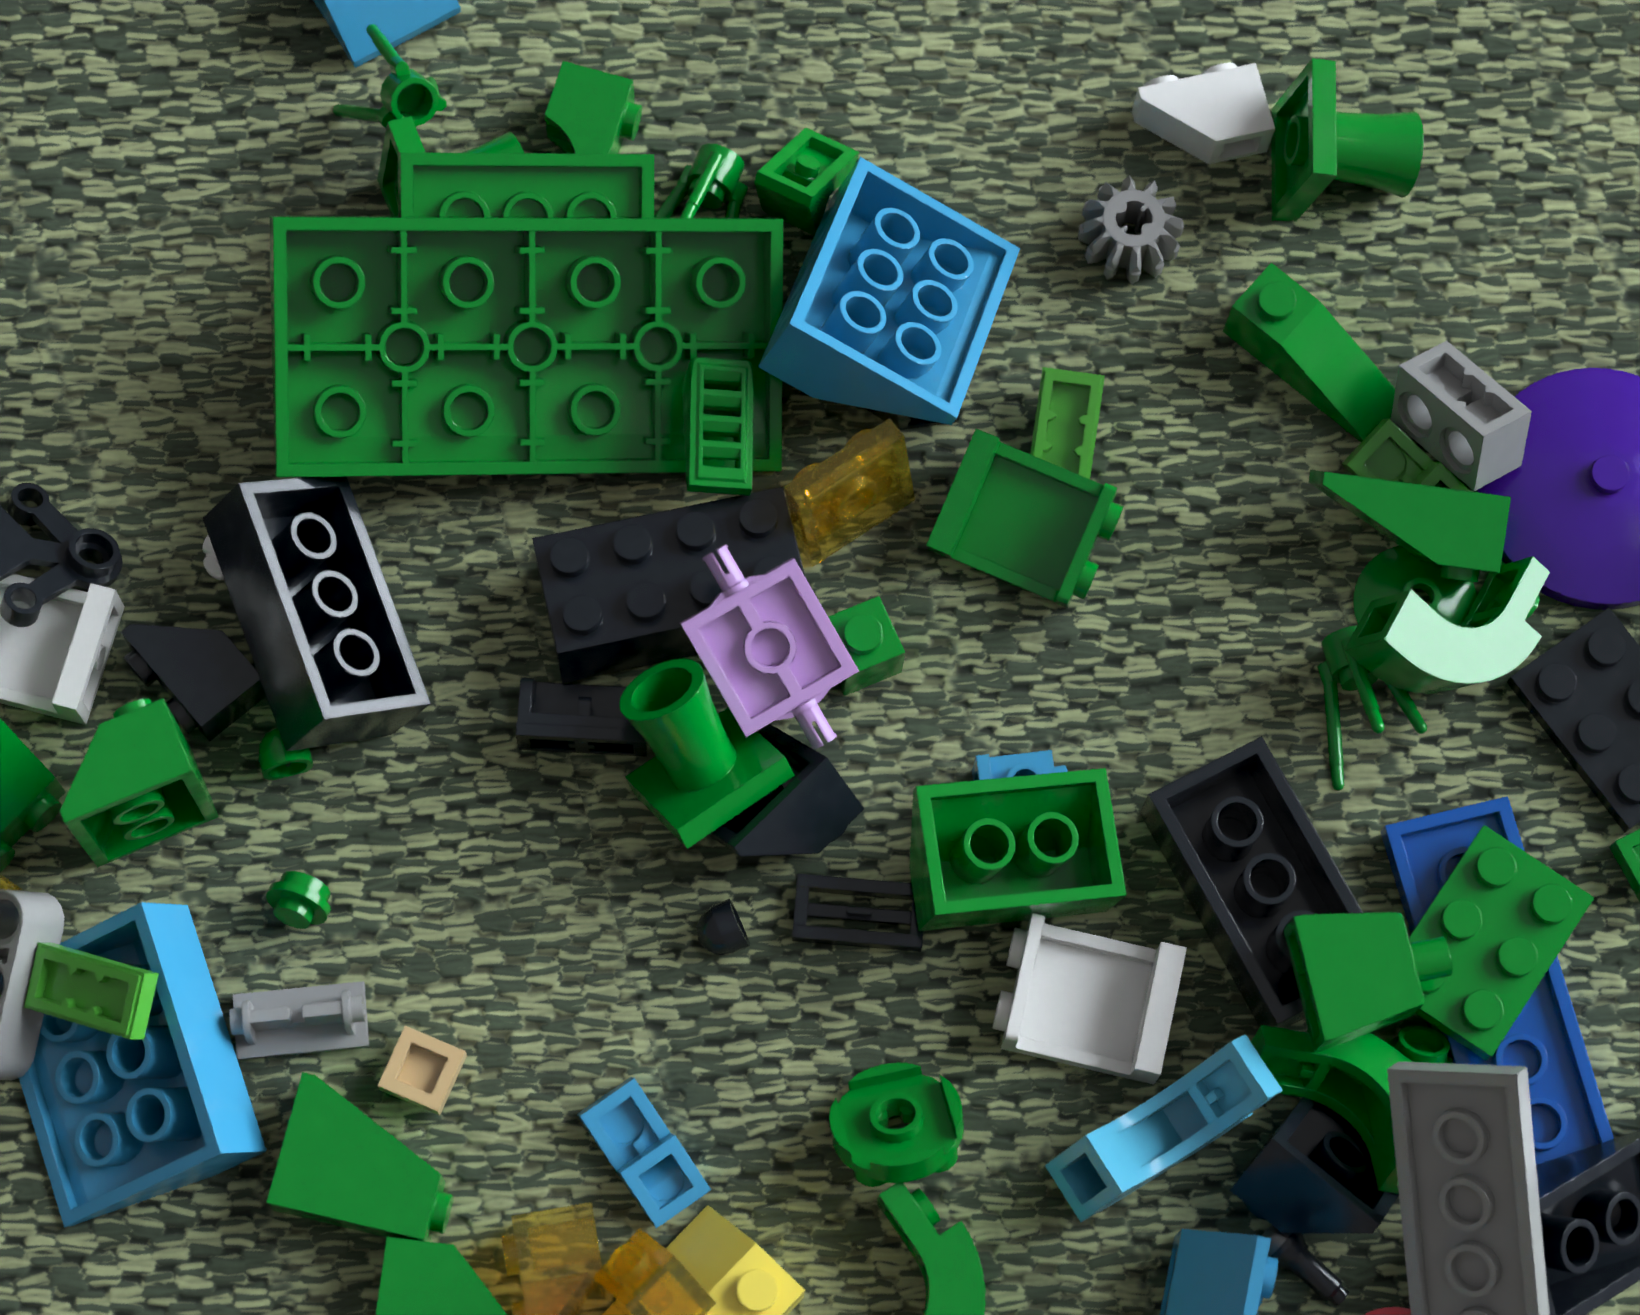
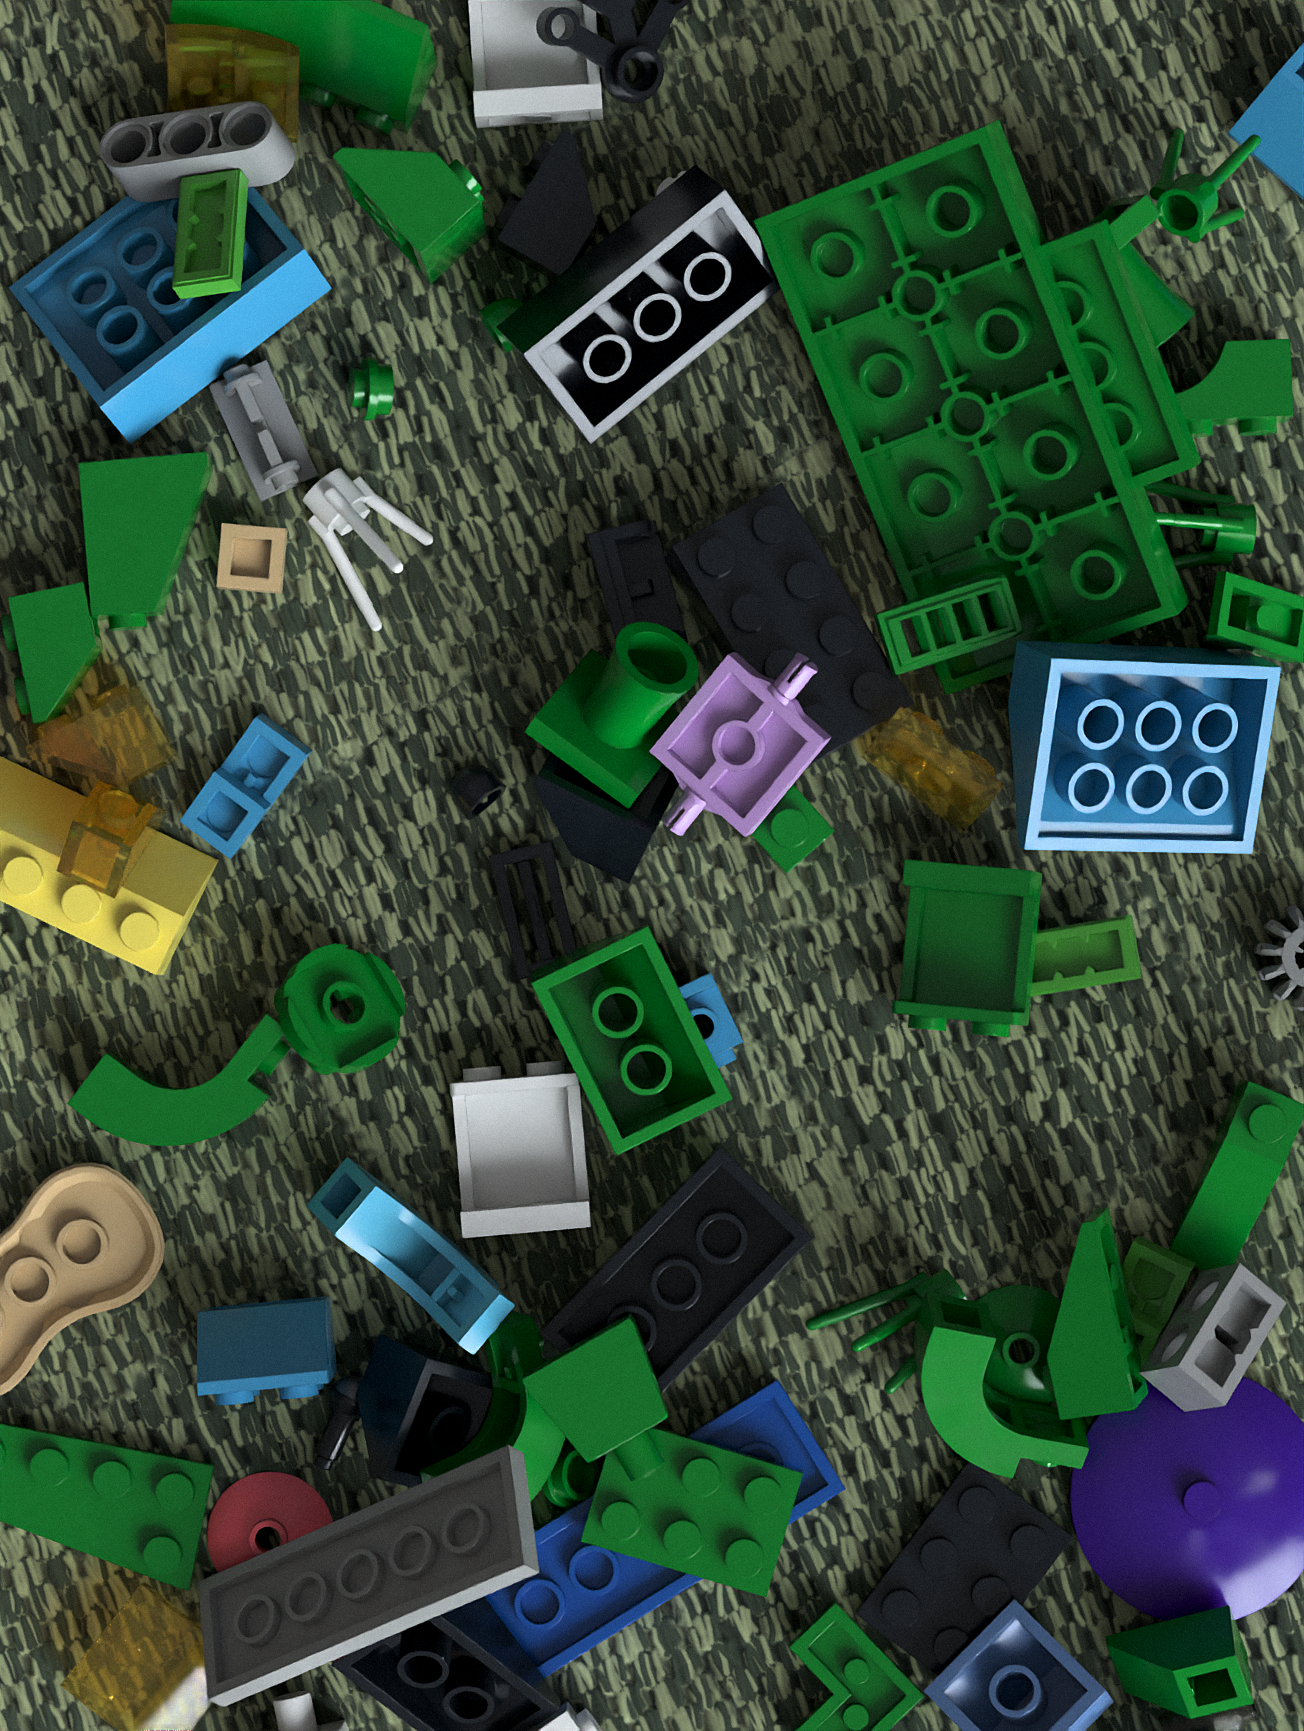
camera: 80 degrees right, 15 degrees up
none -> white plant [303,468,433,631]

